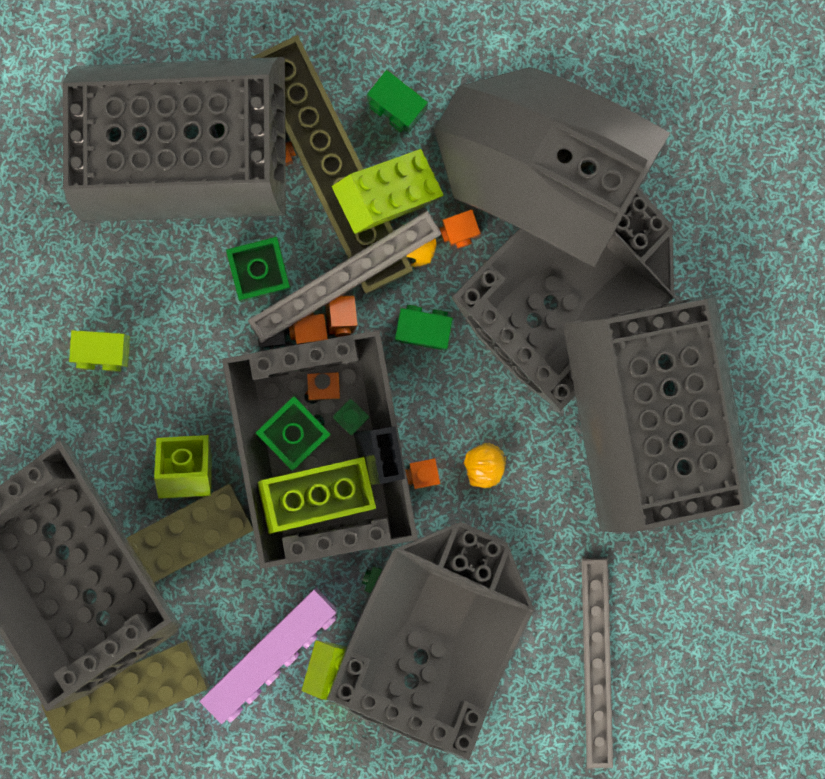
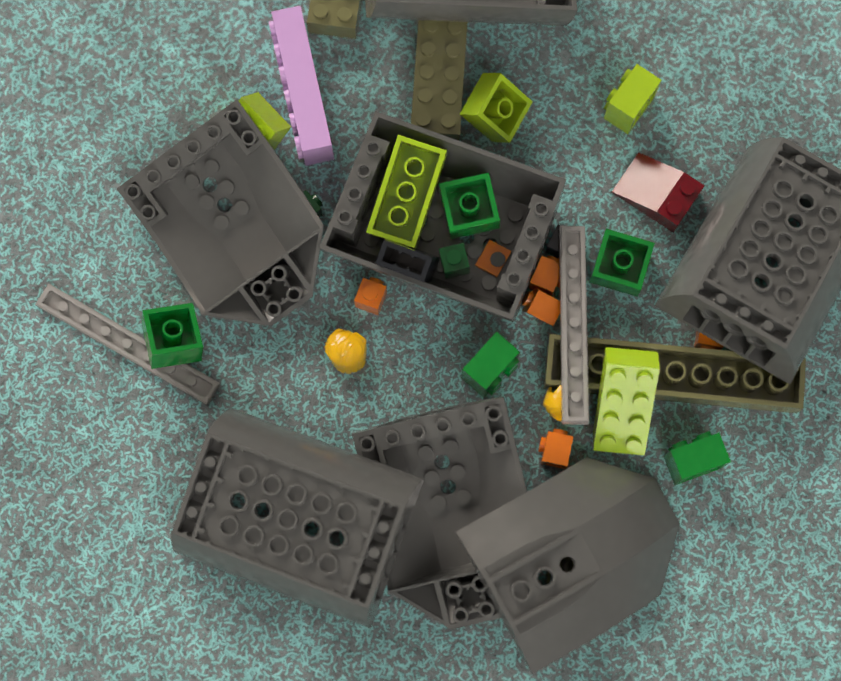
camera: 125 degrees right, 10 degrees down
none -> green brick [142,303,203,369]
none -> slope [611,152,705,233]

